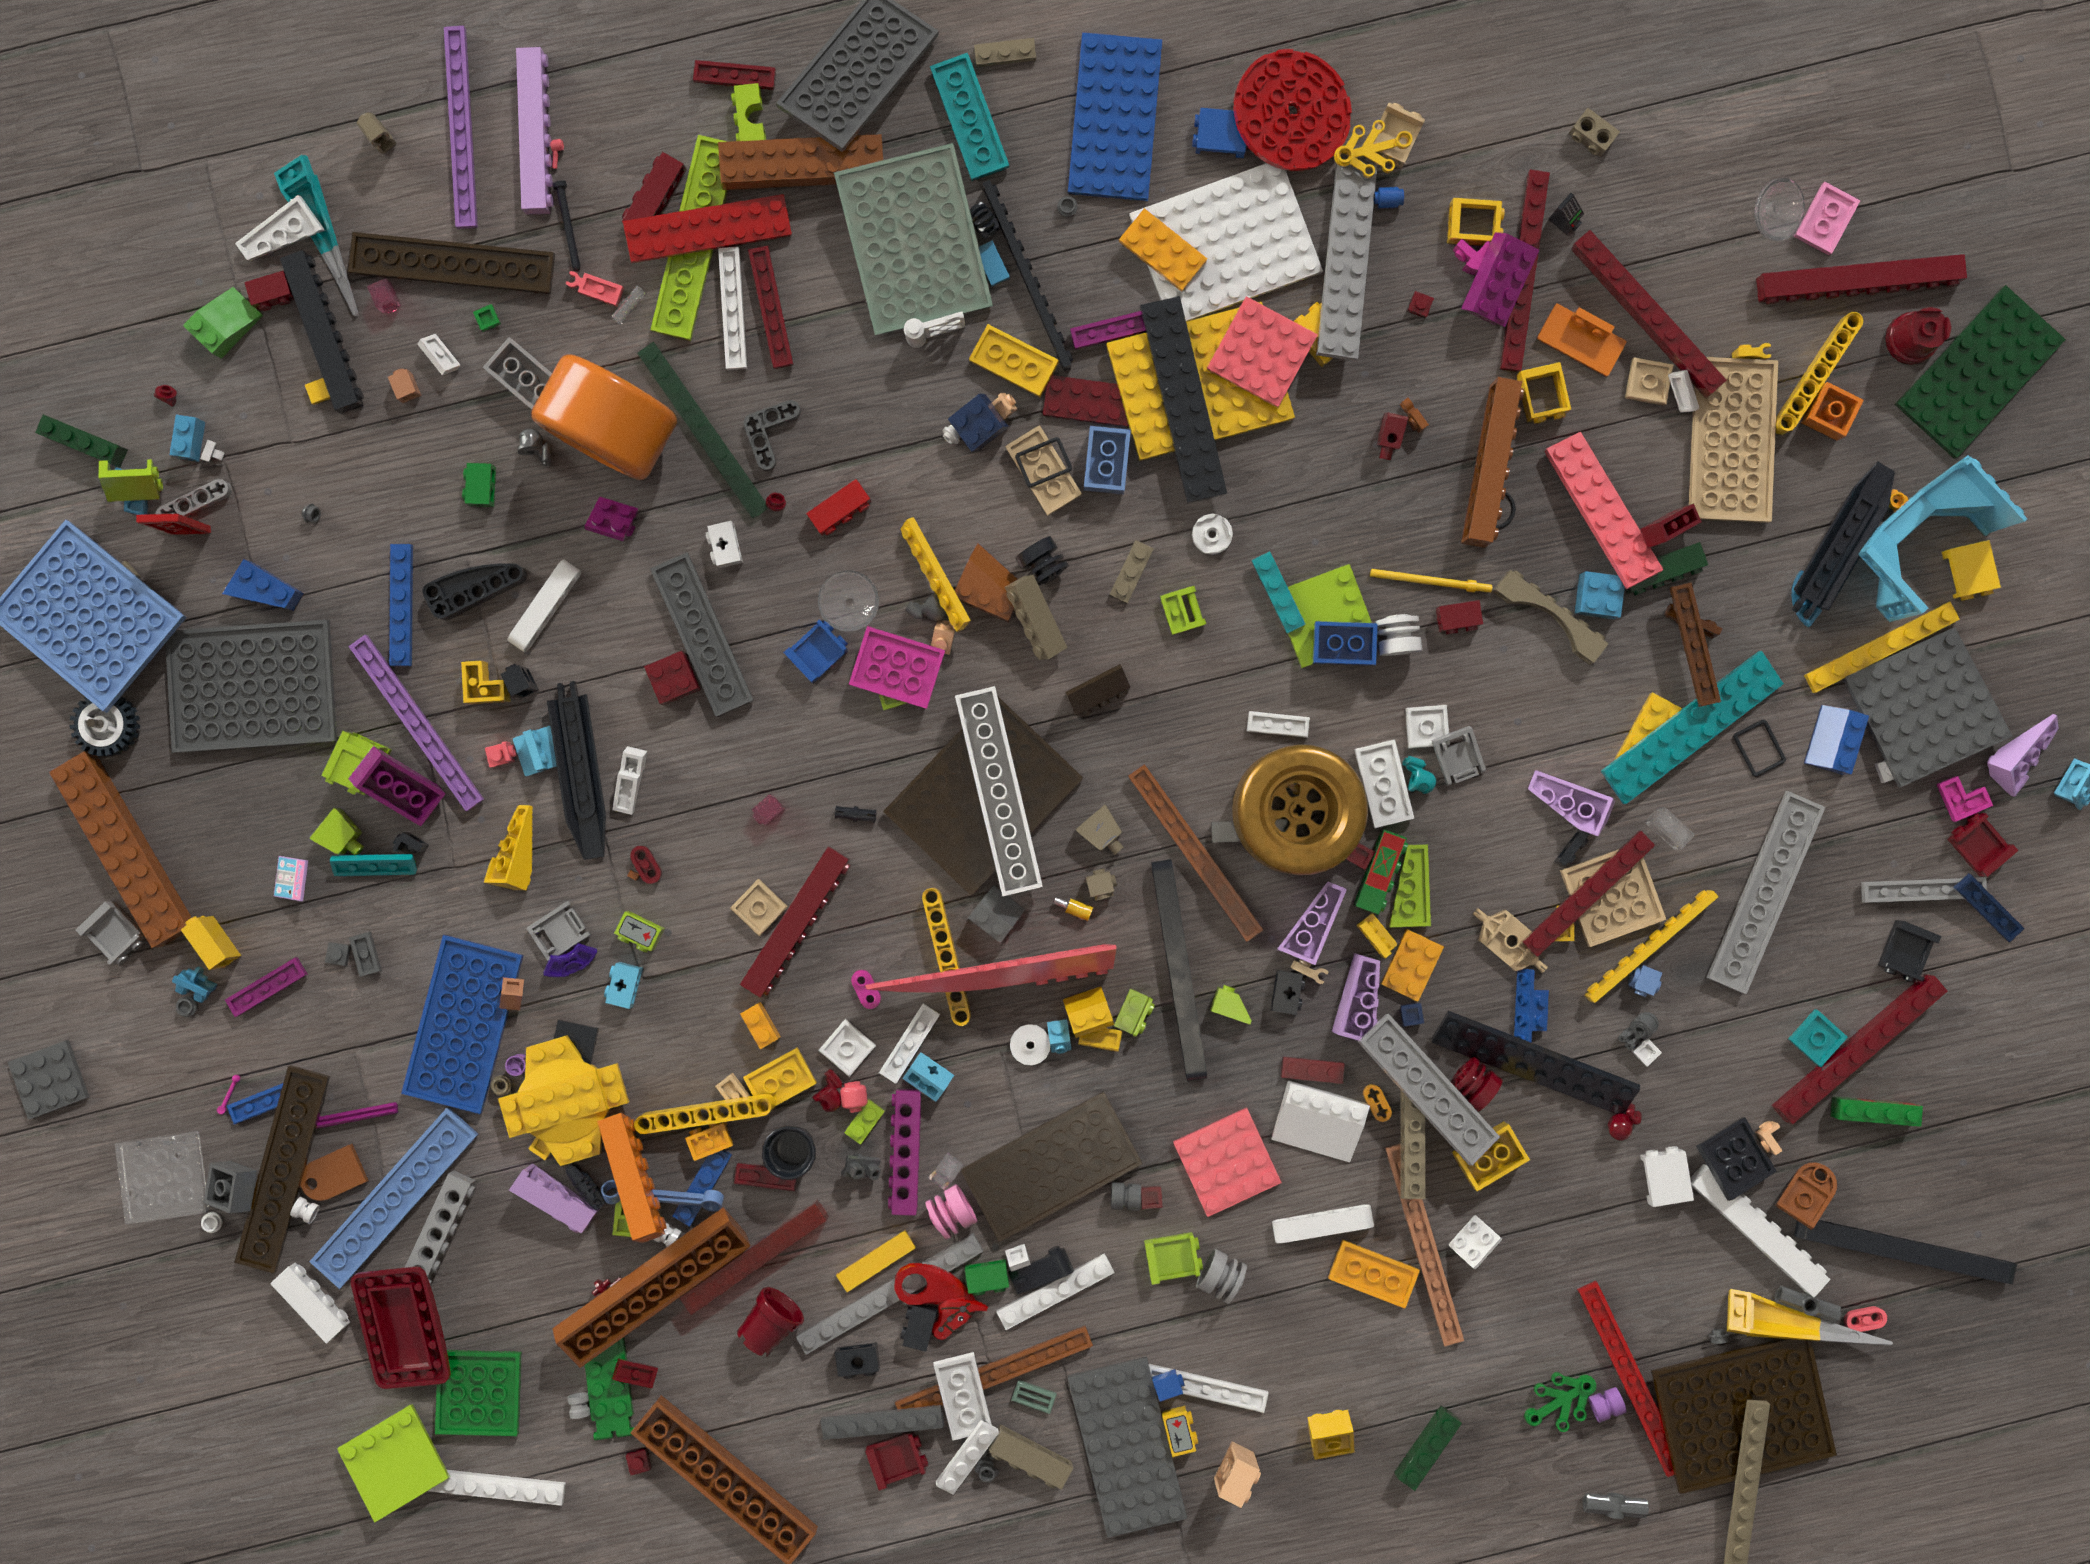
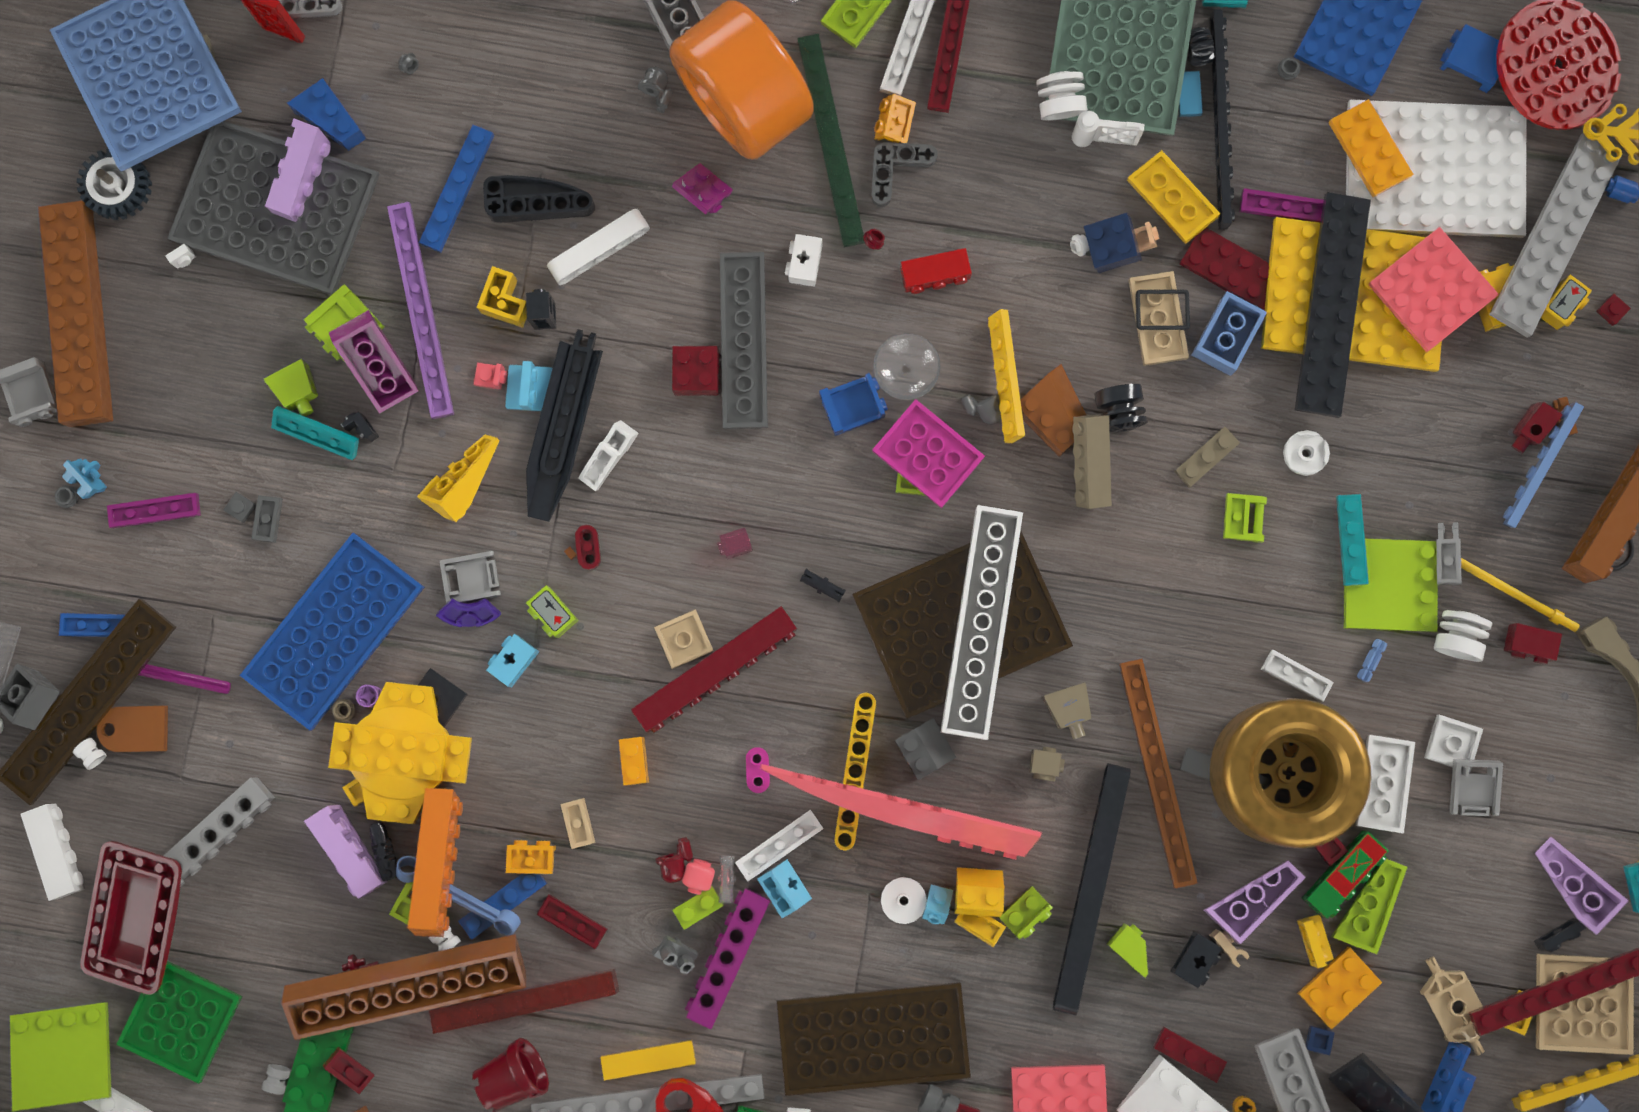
camera: 30 degrees right, 5 degrees down
yellow brick [181,916,241,970] -> none
dark pink hinge [217,1075,240,1114] -> none
piece [274,856,308,901] -> none
medium blue plate [309,1107,479,1289] -> none
green brick [462,463,496,507] -> none
nougat panel [499,977,524,1010] -> none
yellow beam [634,1094,776,1134] -> none
yellow plate [743,1047,817,1109] -> none
black piece [762,1126,816,1180] -> none
white tile [818,1019,876,1077] -> none
bright pink wheel [926,1184,977,1240] -> none
clear brick [928,1153,964,1190] -> none
light nougat bracket [931,620,956,655] -> none
yellow piece [1053,897,1093,921] -> none
dark brown slope [1065,664,1131,717] -> none
blue brick [1313,621,1378,666] -> none
lavender wedge [1332,953,1380,1040] -> none
teal piece [1402,756,1436,794] -> none
none -> white plate [165,244,196,269]
none -> lavender wedge [265,118,331,222]
none -> clear pin [717,856,736,904]
none -> light orange bracket [874,93,916,143]
none -> white wheel [1036,71,1088,120]
none -> medium blue axle [1357,639,1387,682]
none -> light grey hinge [1436,522,1462,585]
none -> medium blue plate [1503,402,1584,528]
none -> brick [1541,274,1592,330]

